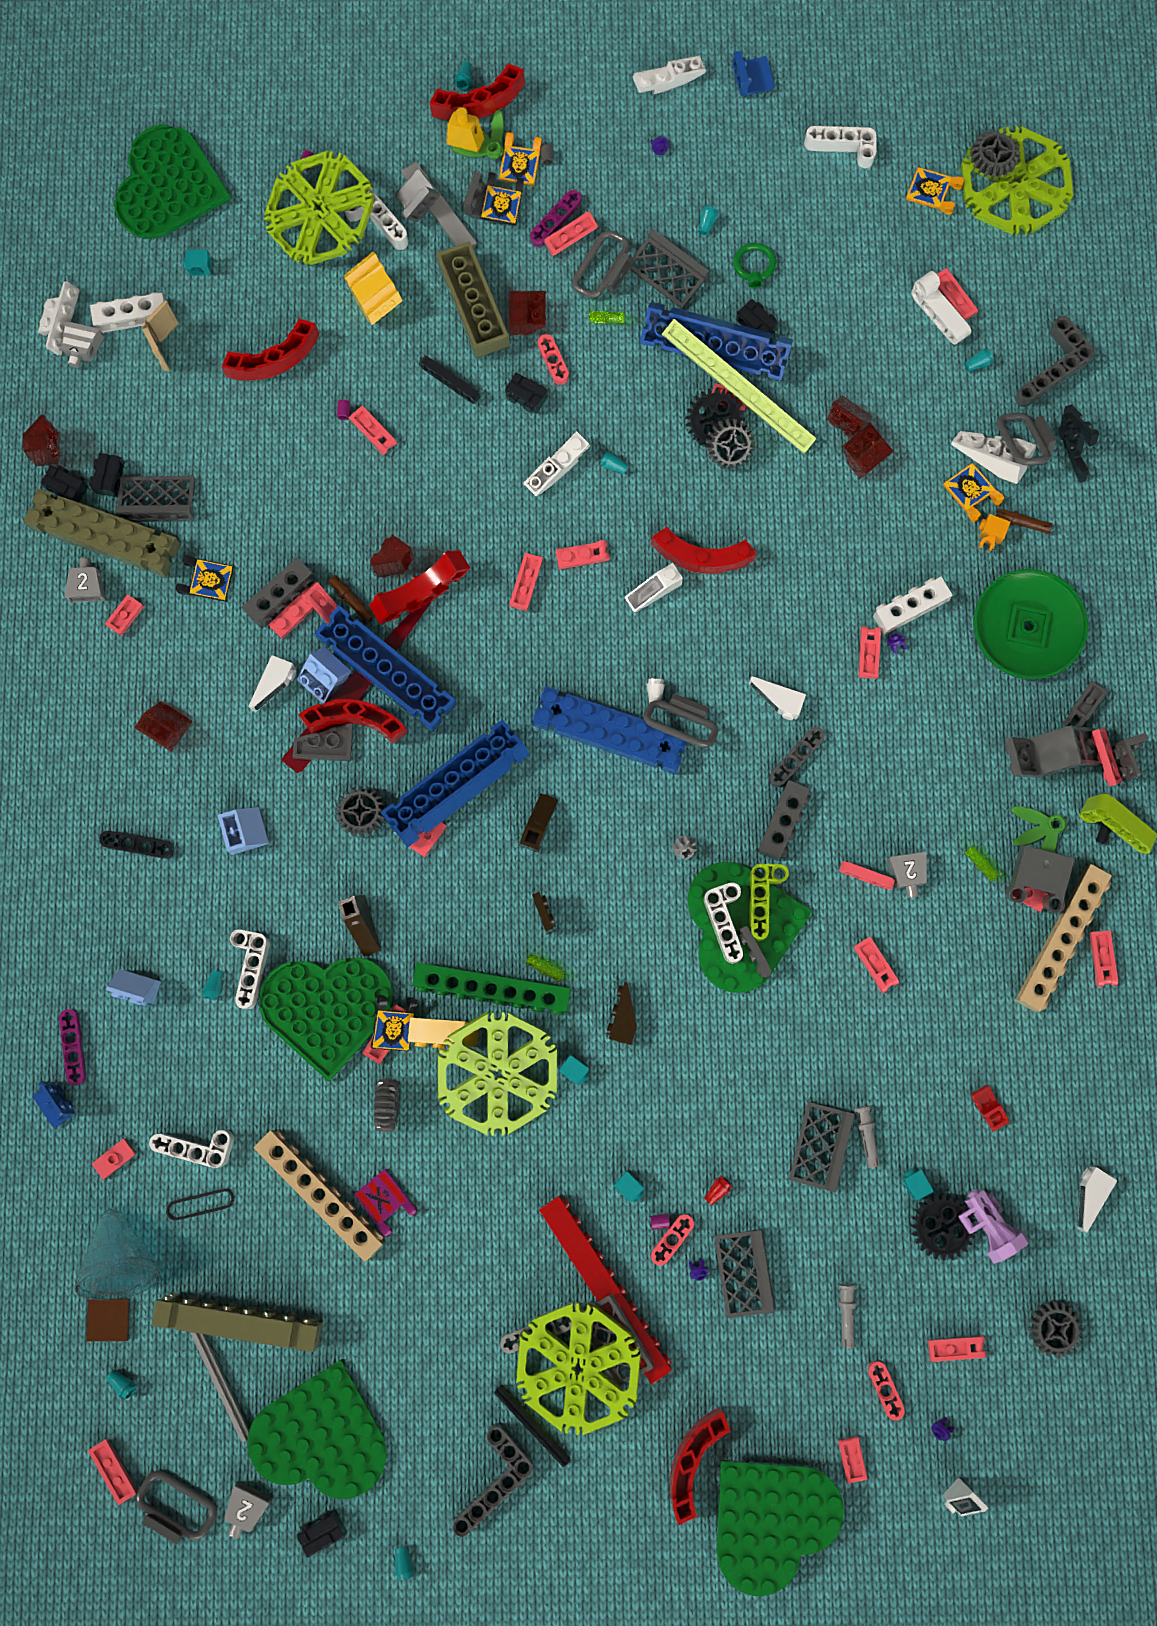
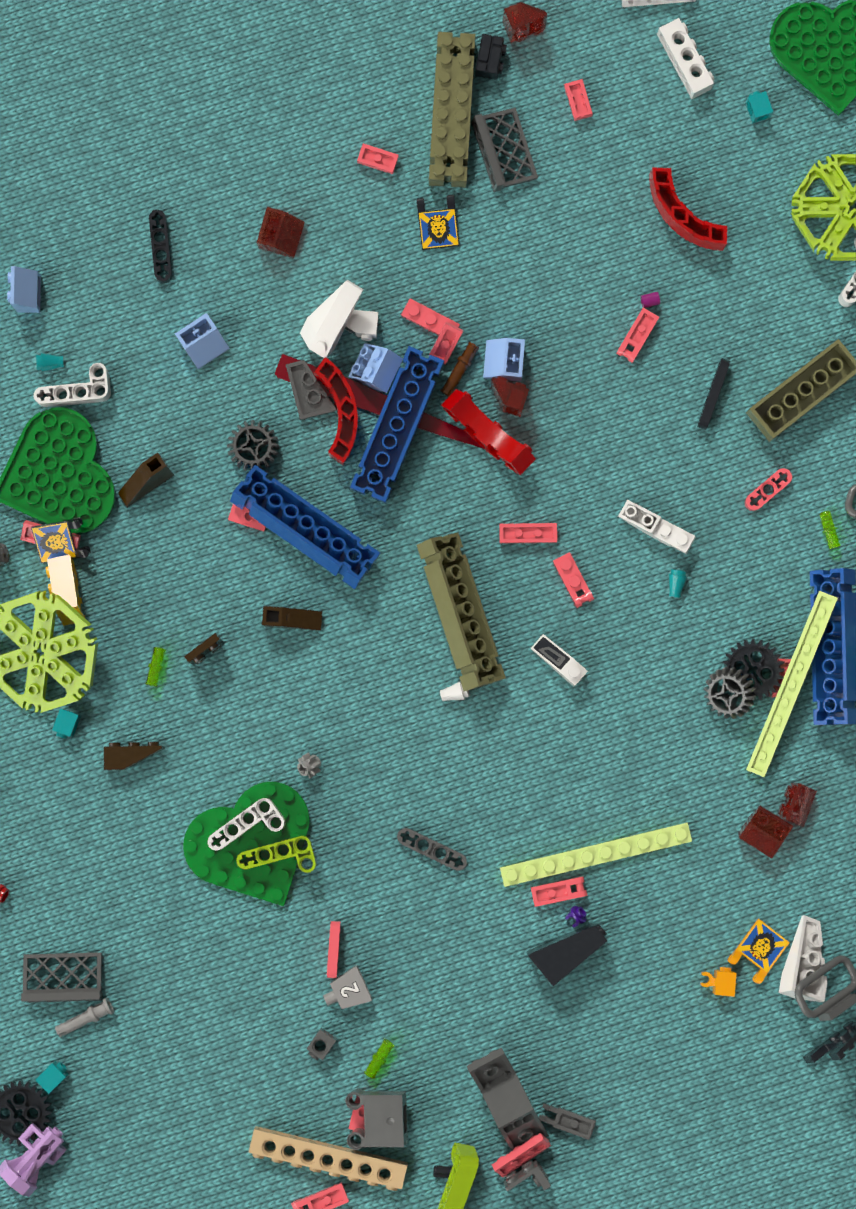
camera: 70 degrees right, 5 degrees up
light grey torso [62,321,104,368] -> none
light grey torso [65,558,106,603] -> none
black brick [89,453,125,497] -> none
tan piece [142,301,178,371] -> none
dark grey brick [242,557,315,628] -> none
yellow slope [344,252,402,325] -> none
green brick [412,962,571,1015] -> none
black brick [505,372,548,413] -> none
clear red slope [509,291,546,335] -> none
blue brick [532,686,687,775] -> none
dark grey bar [643,693,719,748] -> none
red brick [651,527,757,574] -> none
dark grey hinge [738,926,771,978] -> none
white slope [749,676,806,720] -> none
dark grey brick [757,780,811,861] -> none
coral plate [853,937,899,993] -> none
white brick [873,577,953,635] -> none
red slope [970,1085,1010,1132] -> none
green dish [973,569,1088,680] -> none
reddish brown pin [995,507,1053,534] -> none
bright green plant [1011,806,1067,853] -> none
none -> white wedge [300,280,364,358]
none -> dark grey brick [307,1027,337,1060]
none -> olive brick [417,532,506,692]
none -> light blue slope [483,338,525,381]
none -> yellowish green plate [500,822,692,887]
none -> black slope [526,923,607,986]
none -> coral plate [564,79,593,121]

